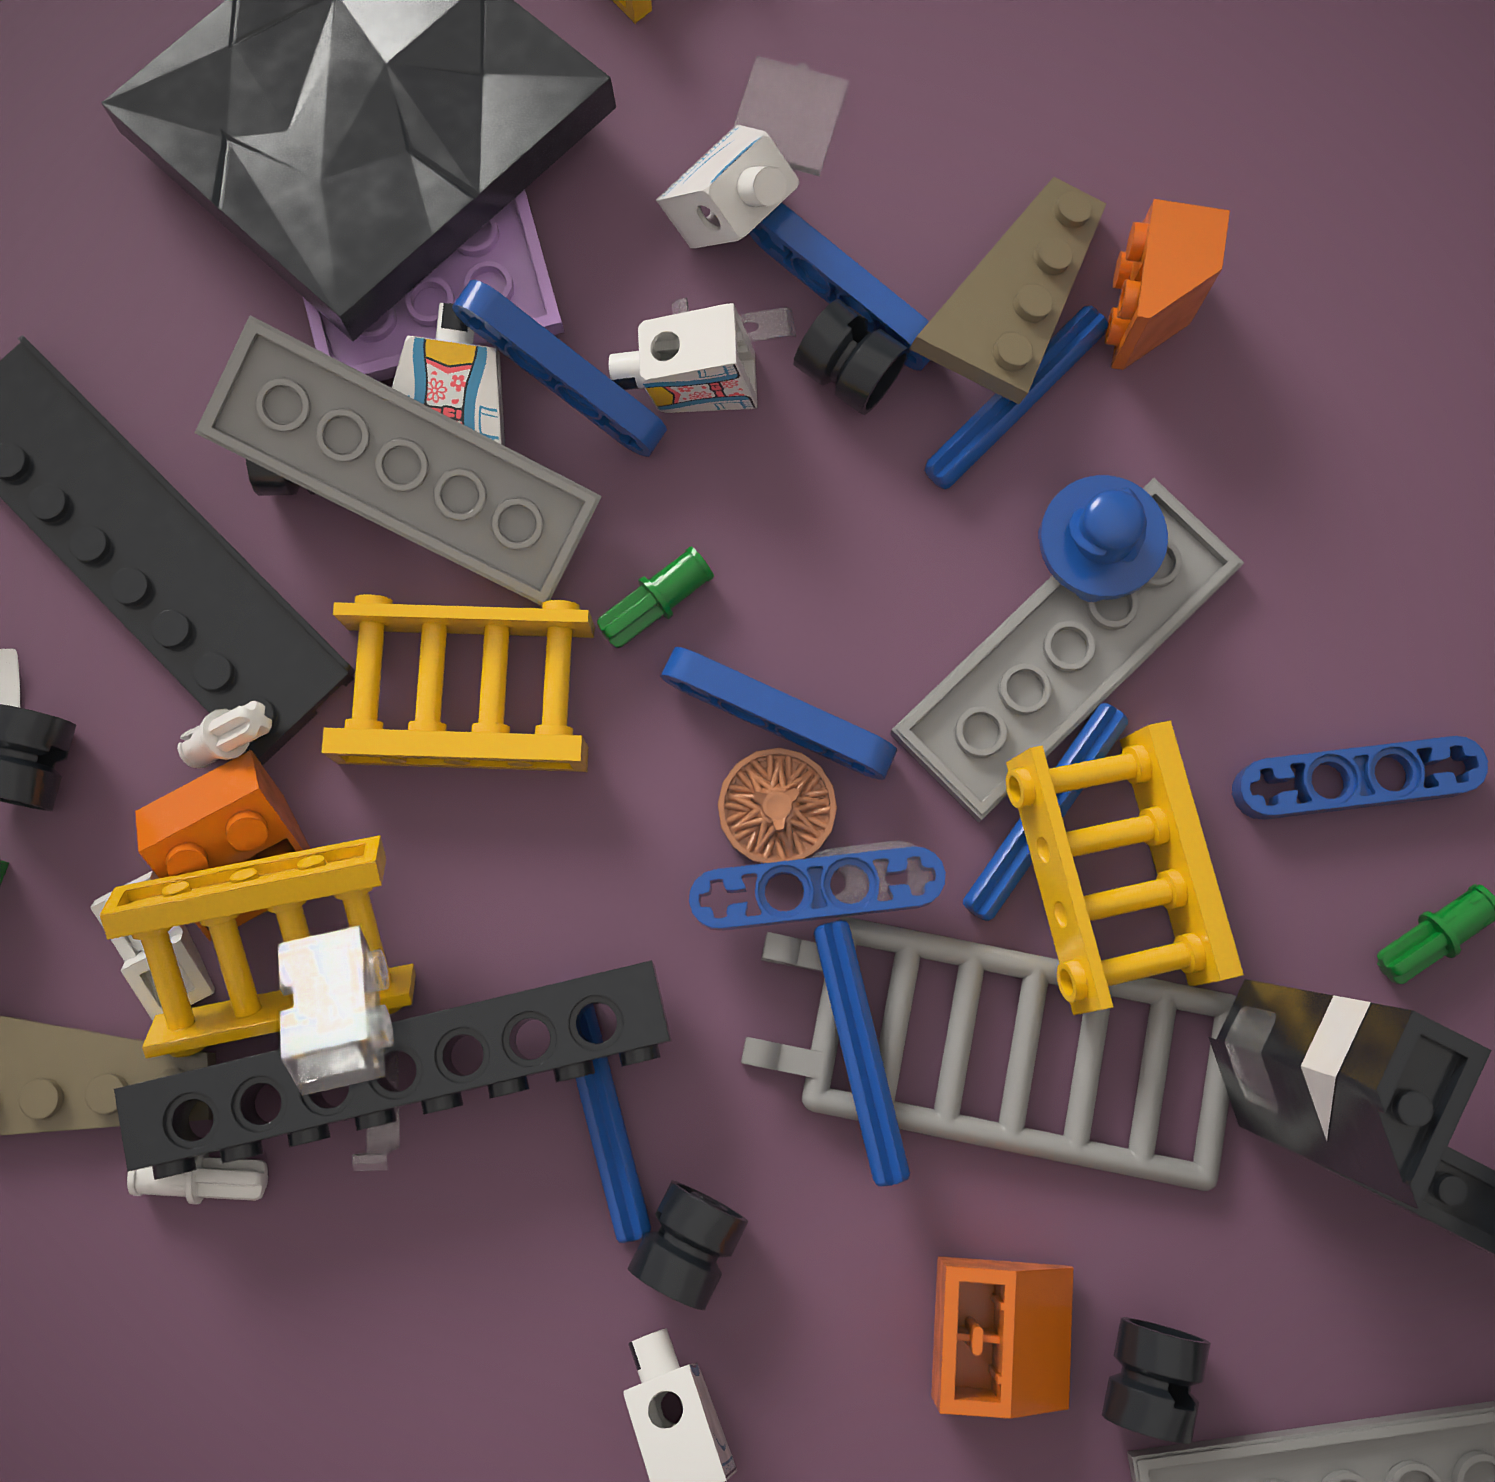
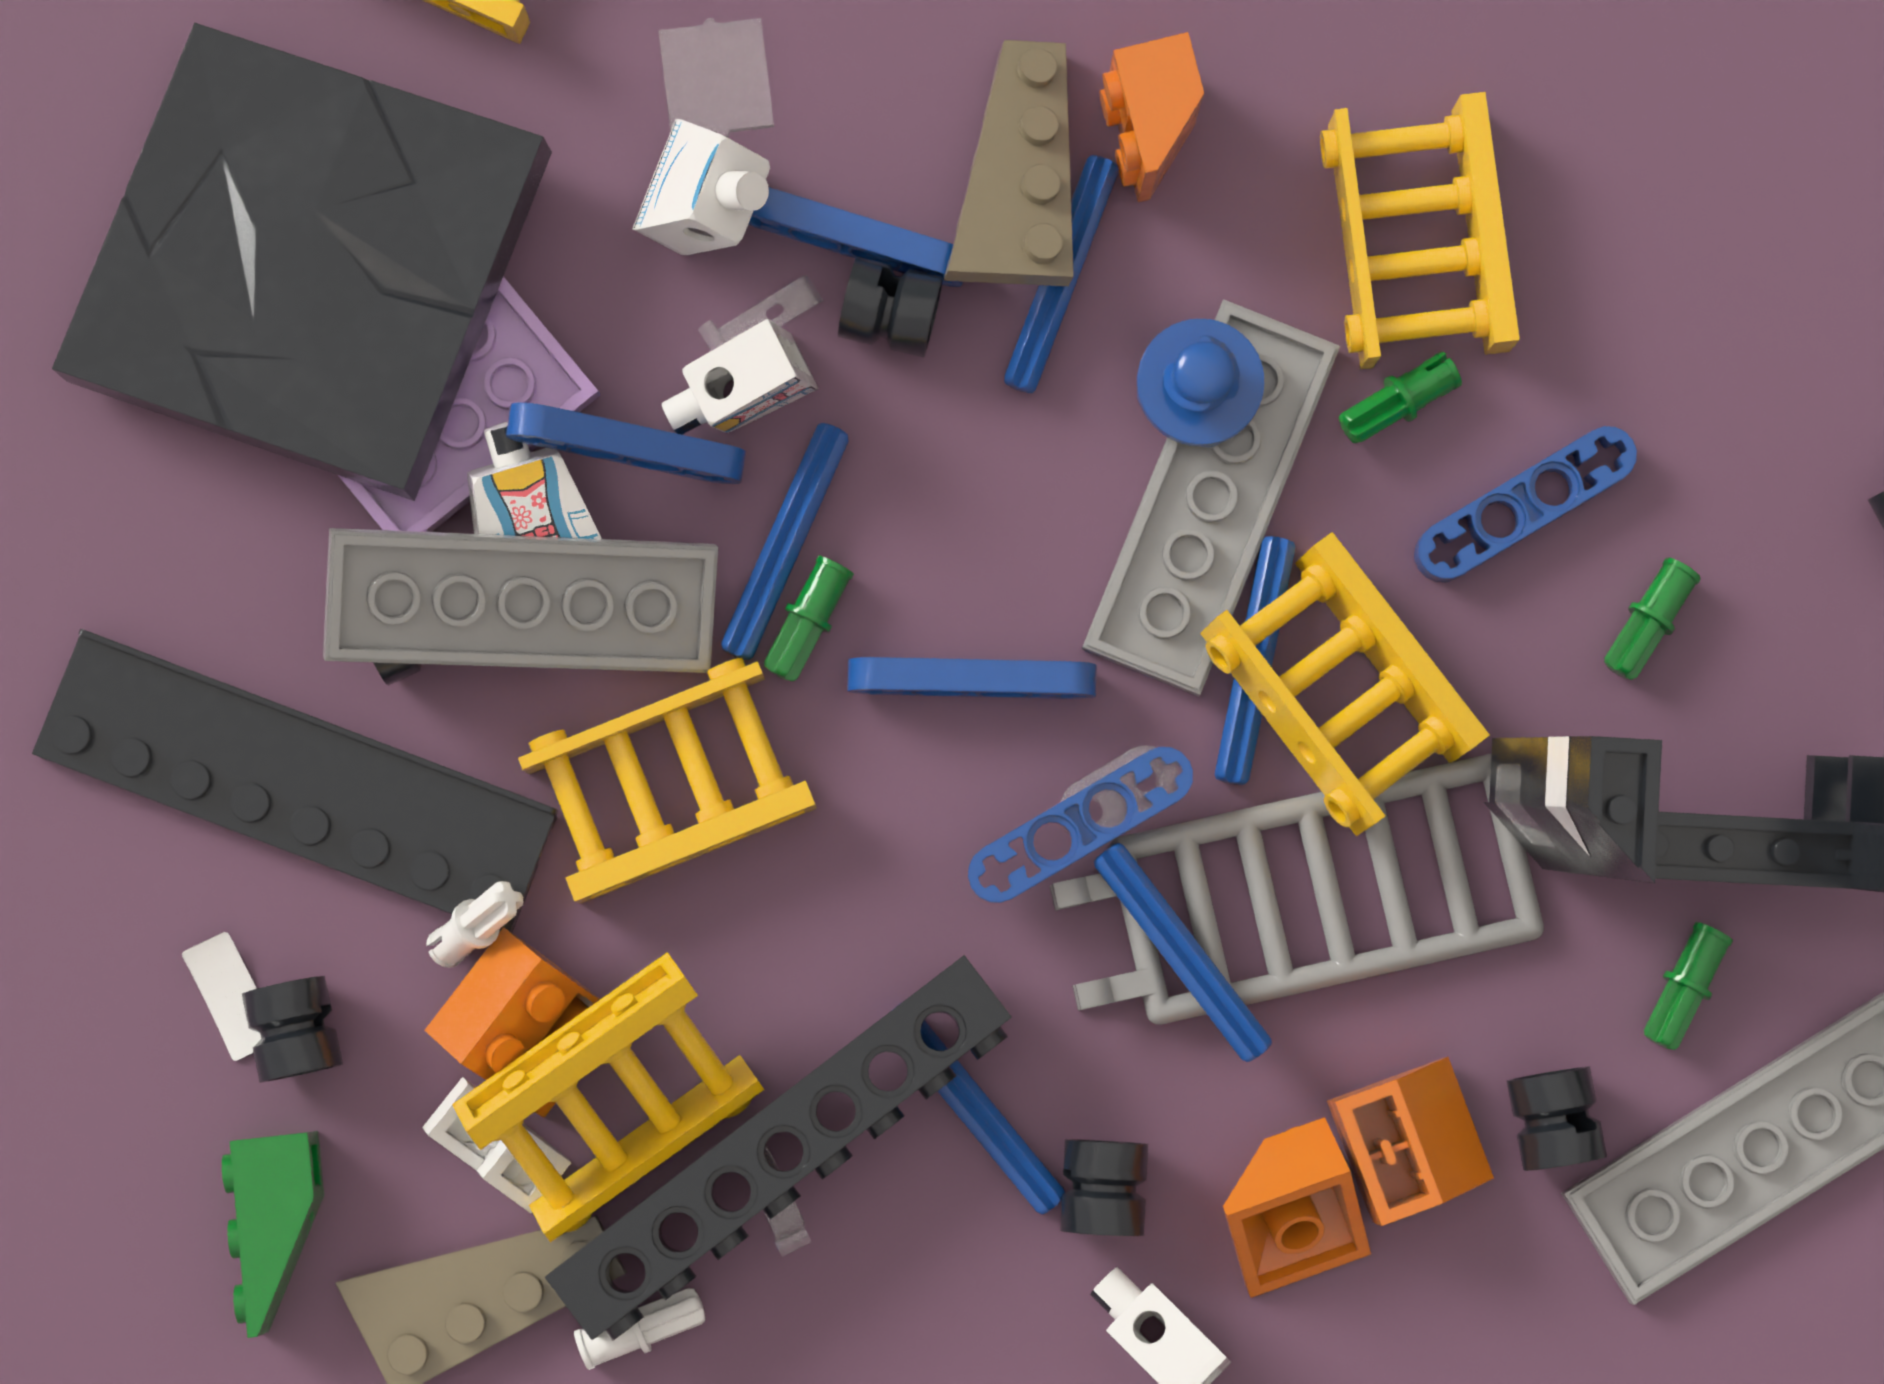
camera: 30 degrees left, 5 degrees up
clear brick [278,925,394,1096] -> none
nougat wheel [717,748,837,864] -> none
none -> blue axle [721,423,849,660]
none -> orange slope [1223,1117,1371,1298]
none -> yellow fence [1320,92,1520,369]
none -> green axle [1339,351,1462,443]
none -> green axle [1644,922,1733,1050]

